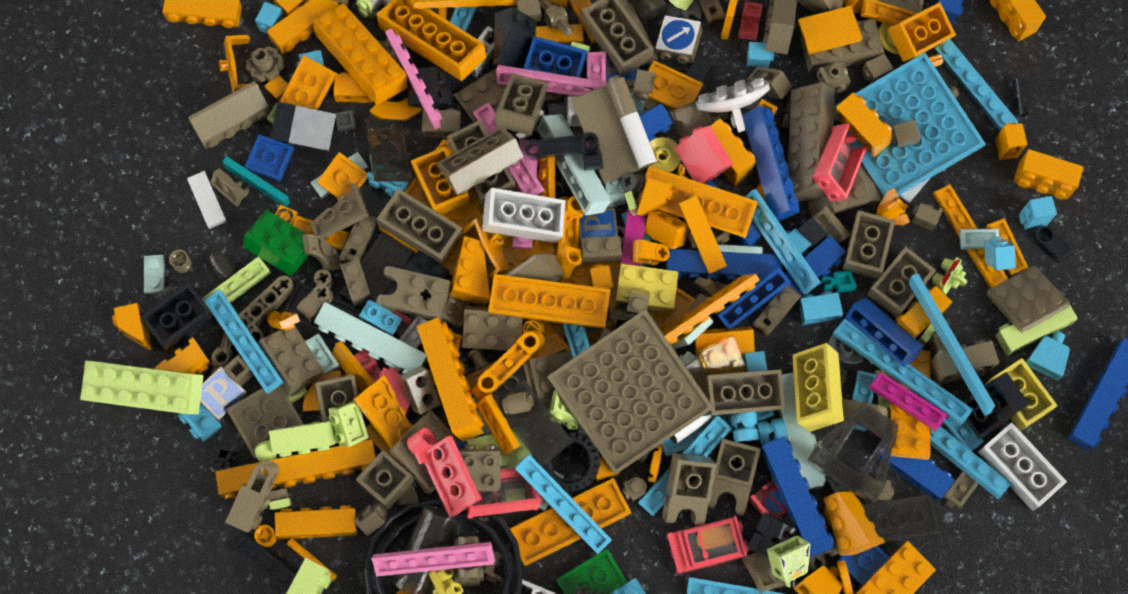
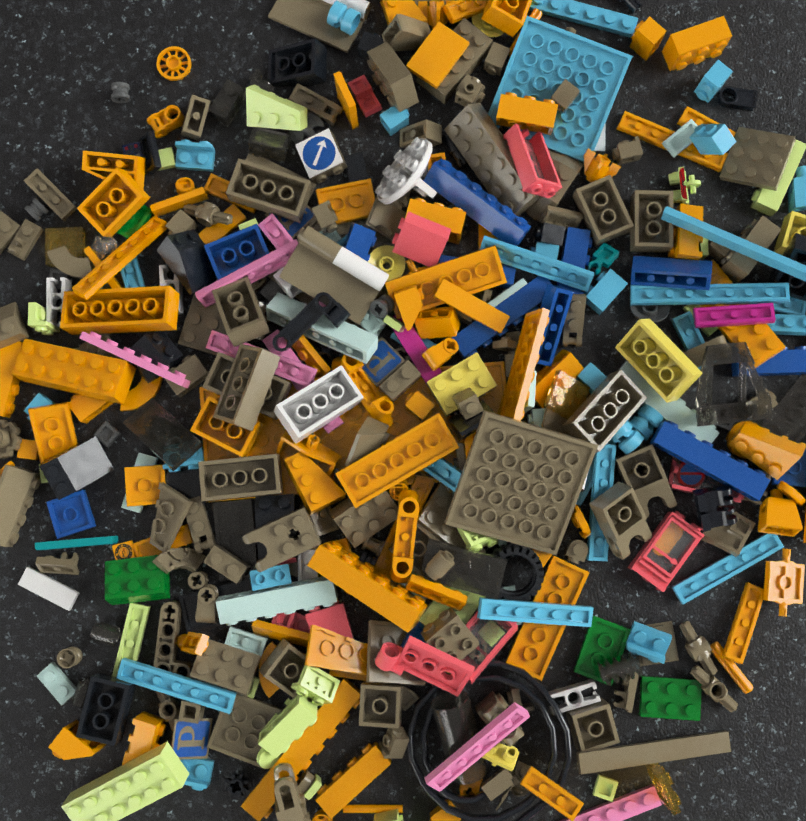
camera: 30 degrees left, 10 degrees up
dark tan brick [400,366,441,415] -> none
yellowish green torso [767,535,810,587] -> none

